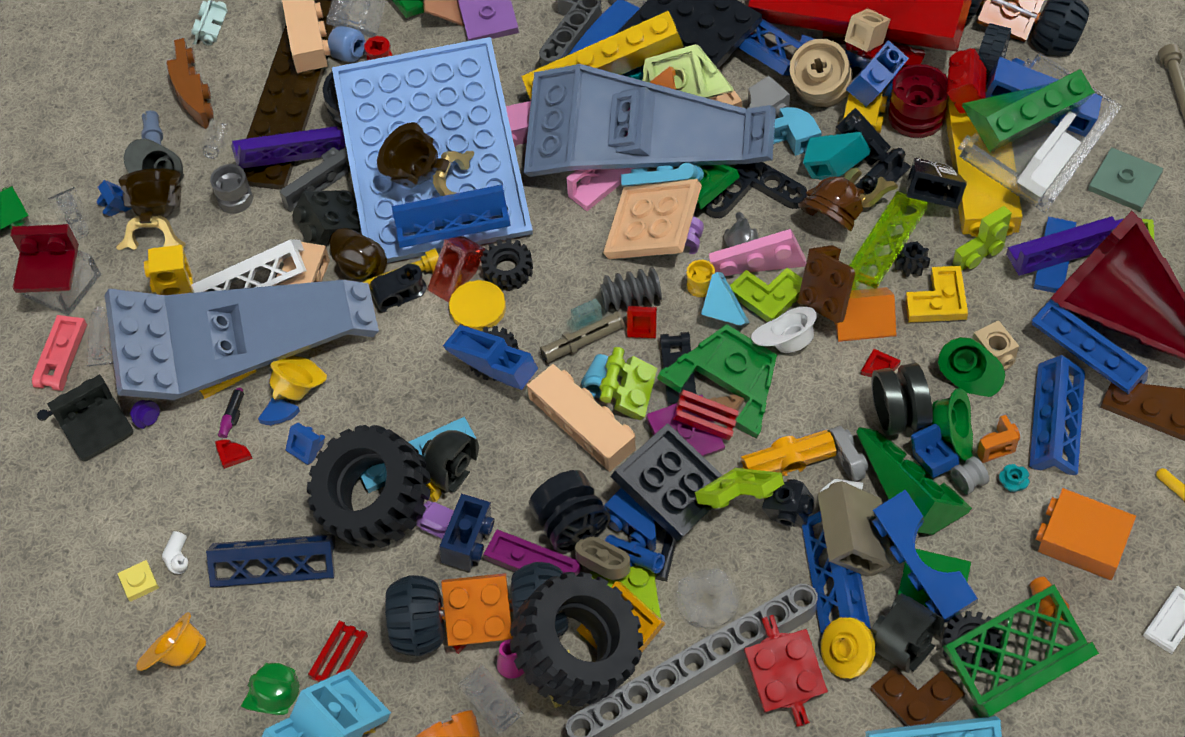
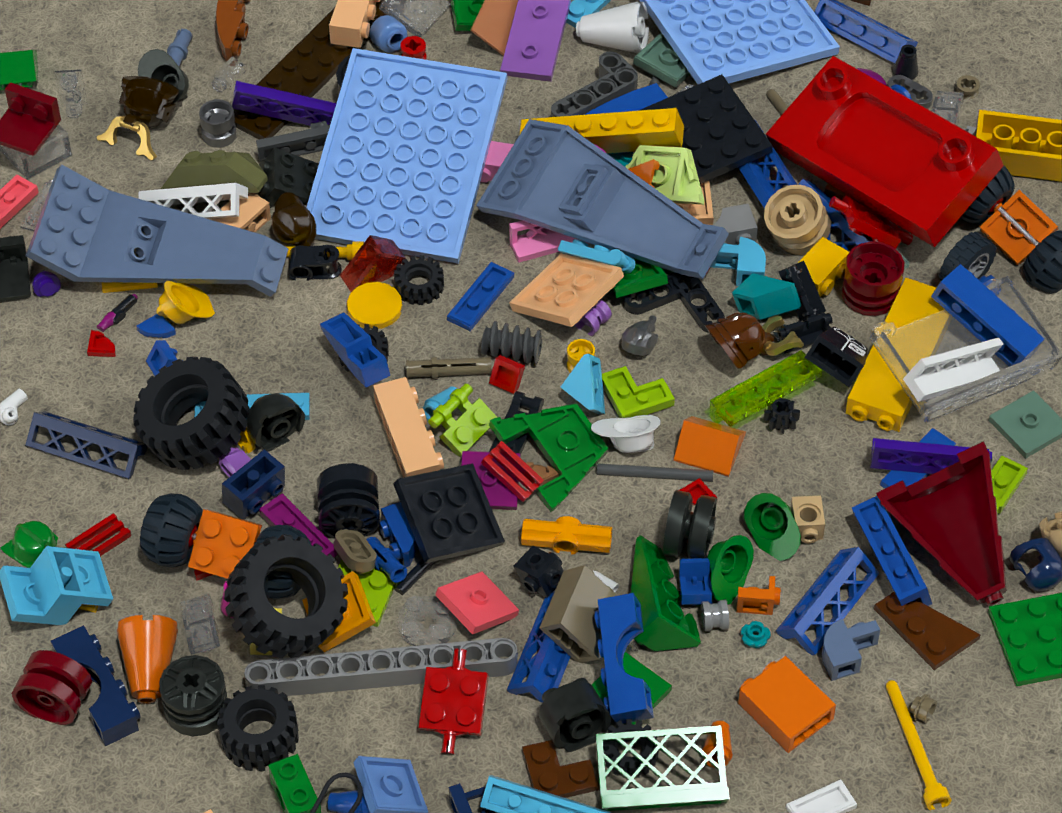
camera: 20 degrees right, 5 degrees down
blue tile [97,180,132,216] -> none
yellow brick [144,244,193,295] -> none
dark brown helmet [377,122,474,196] -> none
blue fence [392,184,511,248] -> none
clear light blue tile [570,299,602,331] -> none
lime plate [695,468,784,509] -> none
bright pink wing [709,229,806,276] -> none
reddish brown bracket [797,245,855,323] -> none
yellow wheel [821,617,875,679] -> none
light grey plate [828,426,868,482] -> none
tan brick [844,8,890,52] -> none
blue slope [846,40,909,107] -> none
yellow plate [905,266,968,323] -> none
red brick [947,48,987,114] -> none
lime plate [952,206,1012,271] -> none
green wedge [962,69,1095,152] -> none
none -> olive wedge [161,150,268,193]
none -> coral plate [435,571,519,635]
none -> blue tile [447,262,514,331]
none -> dark grey bar [597,463,713,482]
none -> sand blue brick [822,619,880,681]

